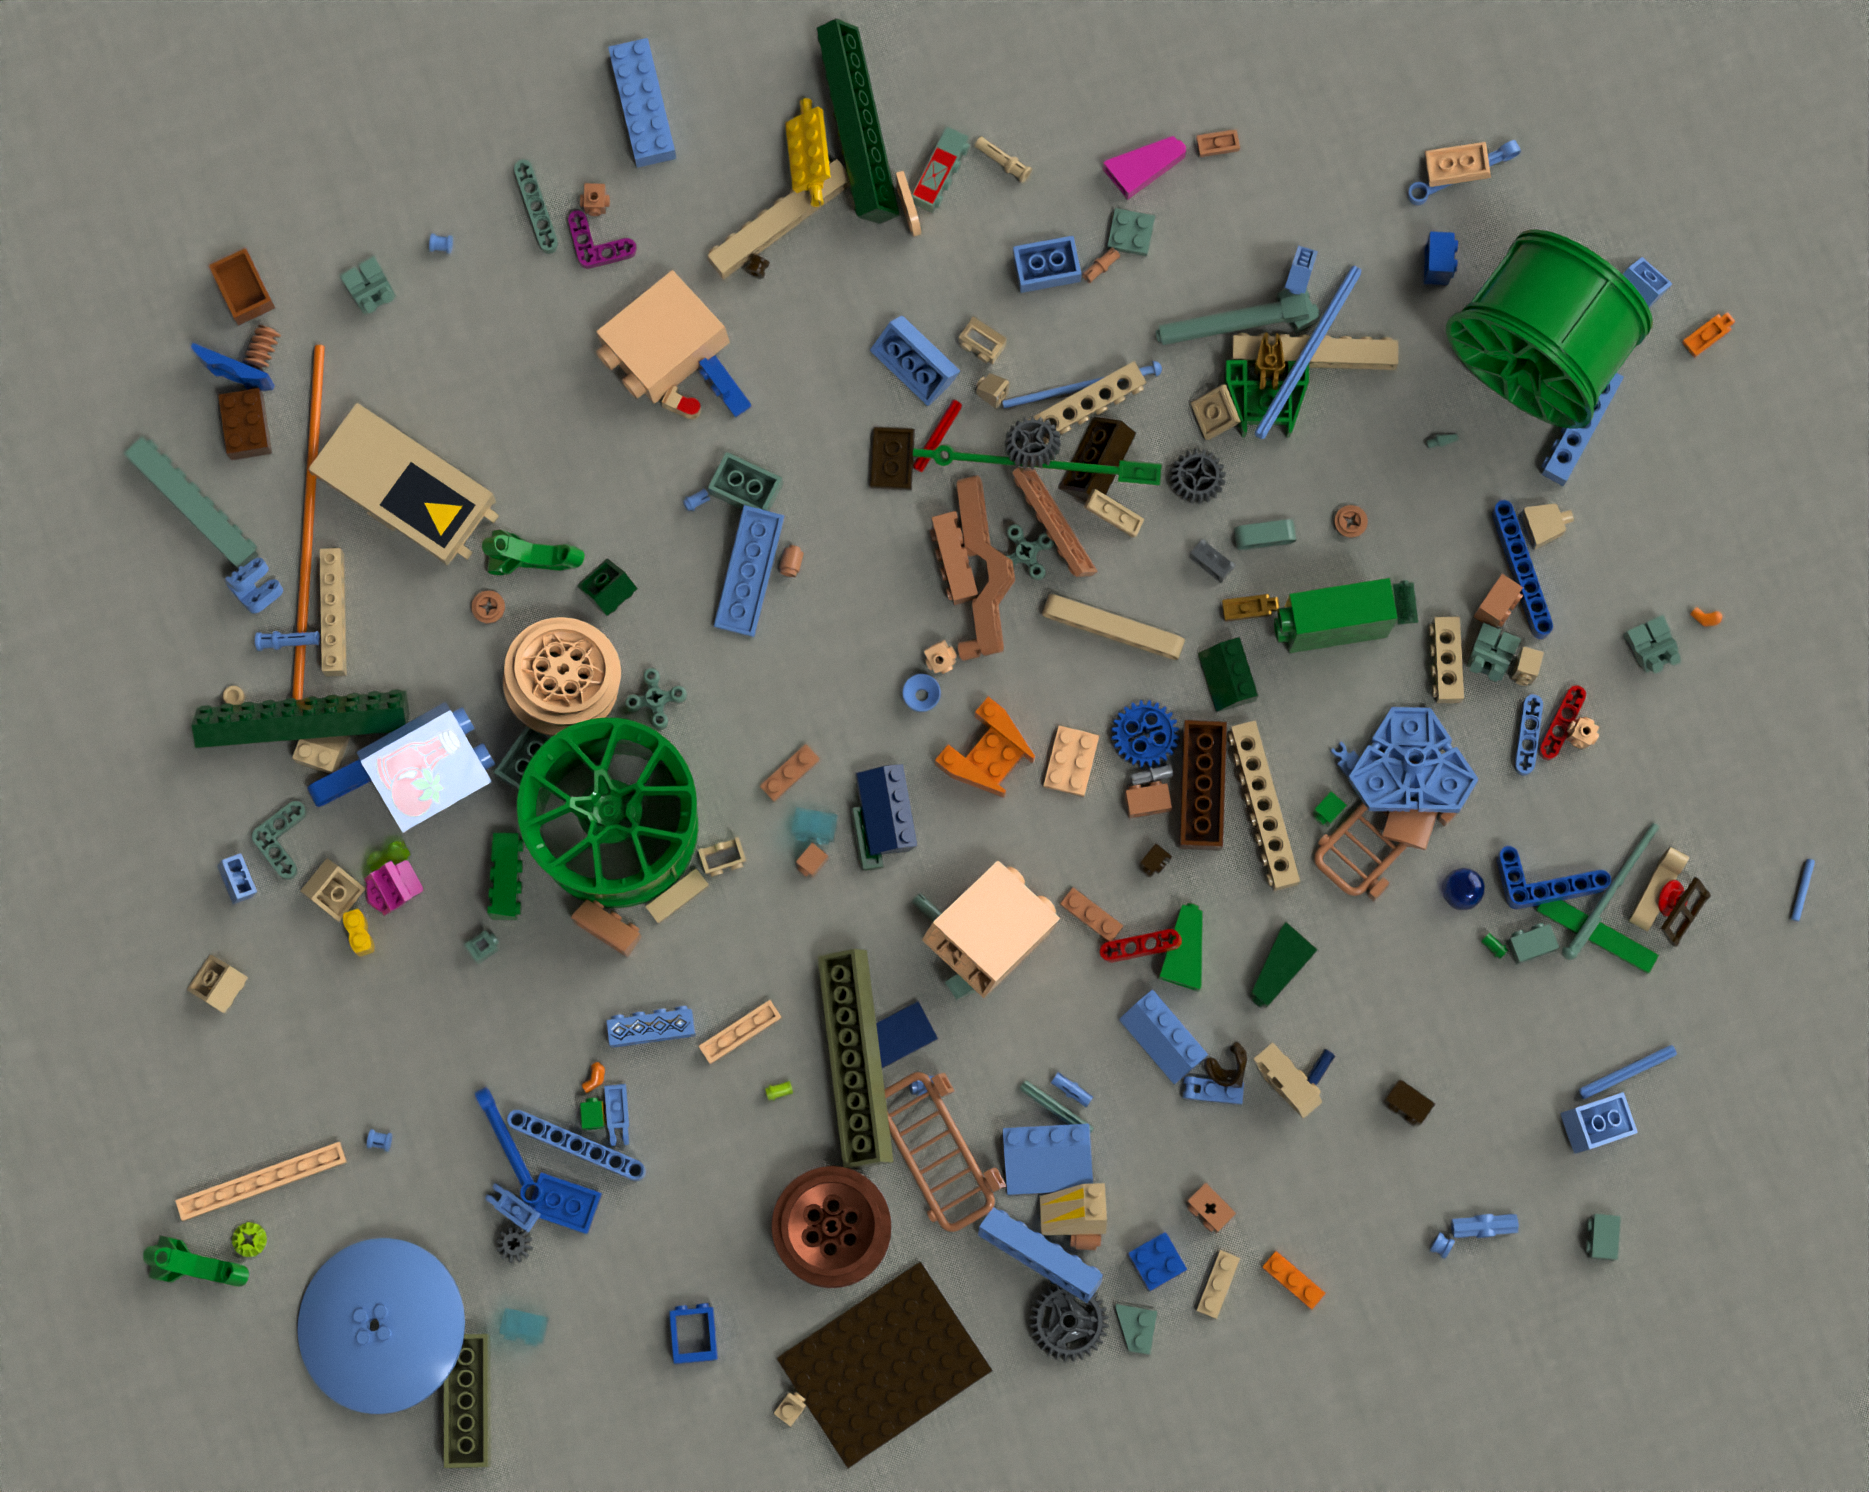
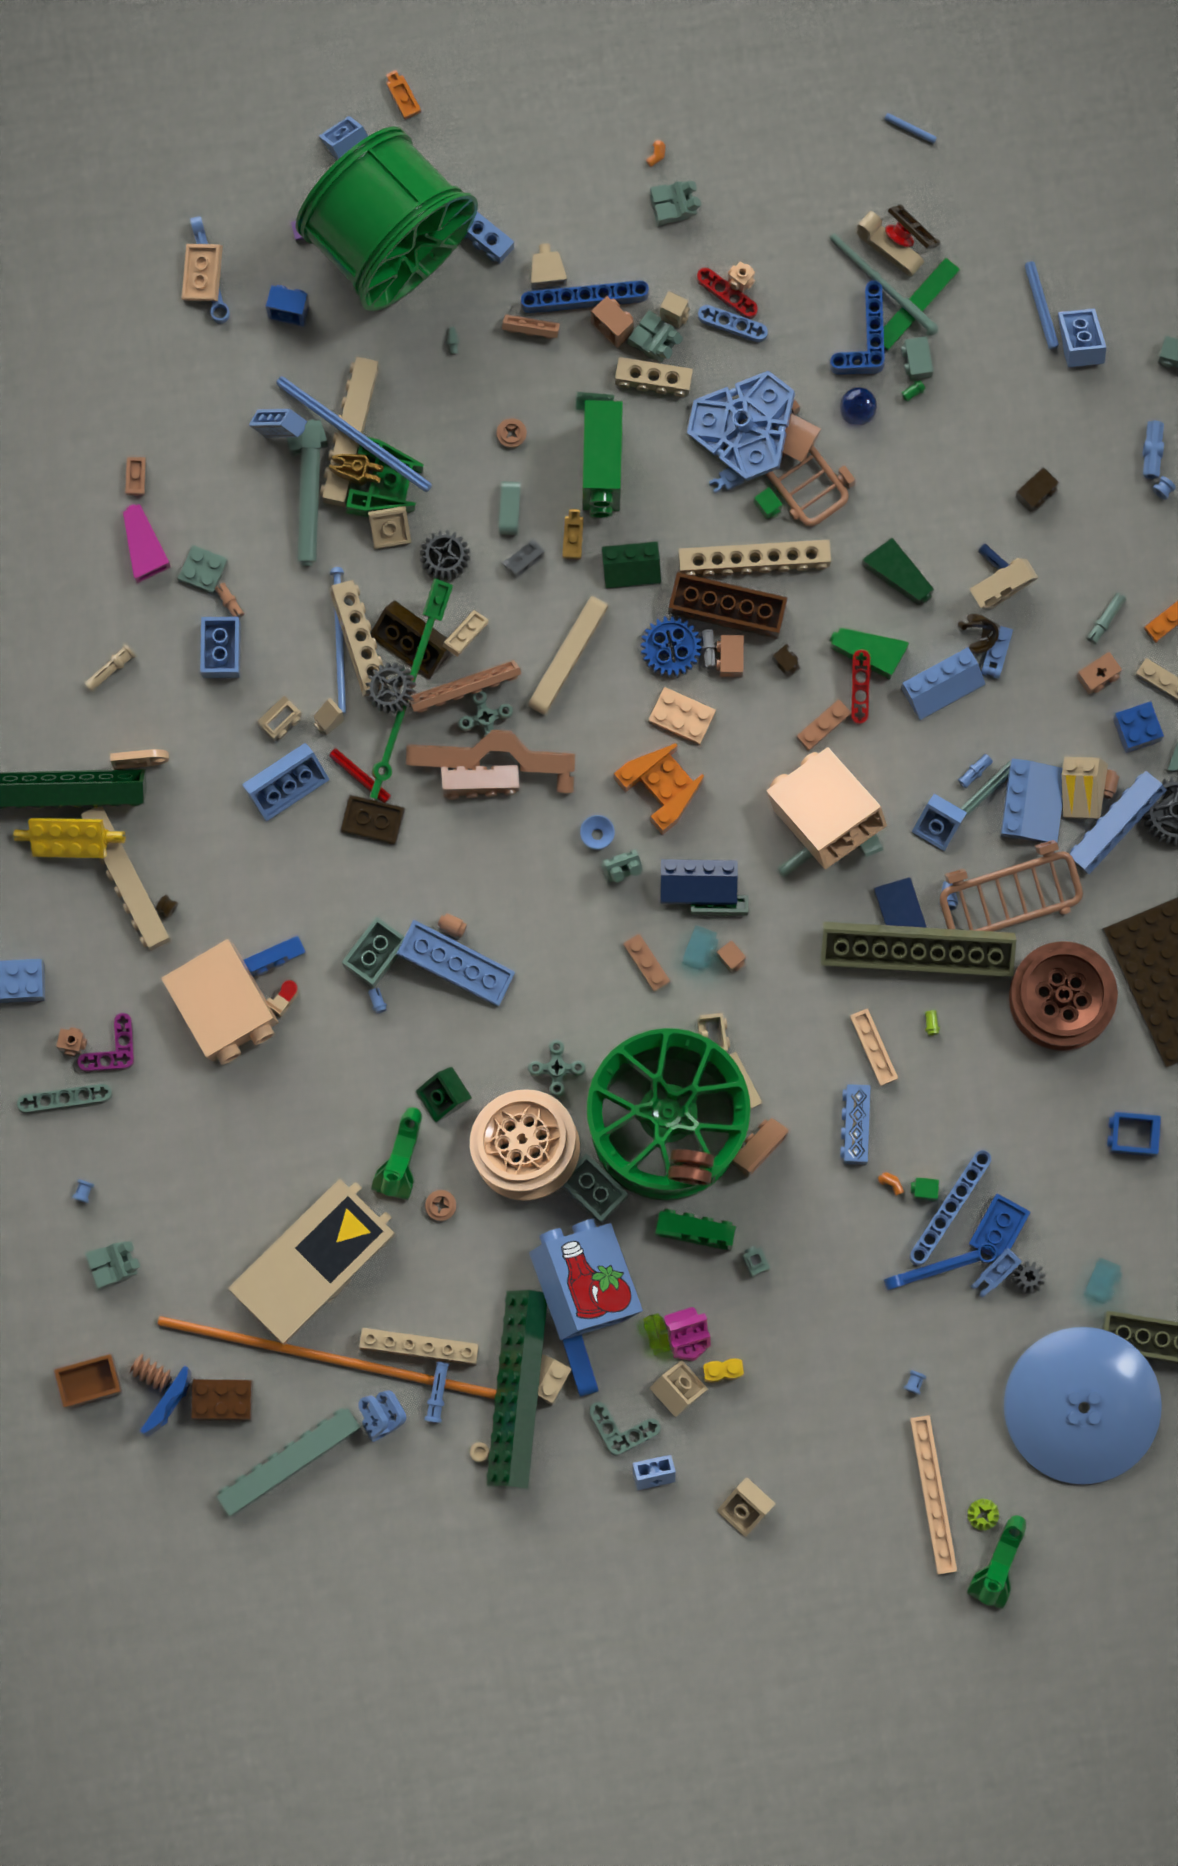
camera: 80 degrees left, 0 degrees up
medium blue hinge [604,1084,630,1146] -> none
sand green brick [911,127,970,213] -> none
light nougat brick [924,639,957,674] -> none
none -> nougat plate [502,315,560,339]
none -> sand green hips [601,849,643,883]
none -> copper wheel [668,1149,714,1185]
none -> medium blue slope [912,794,967,851]
none -> sand green pin [1086,592,1127,645]

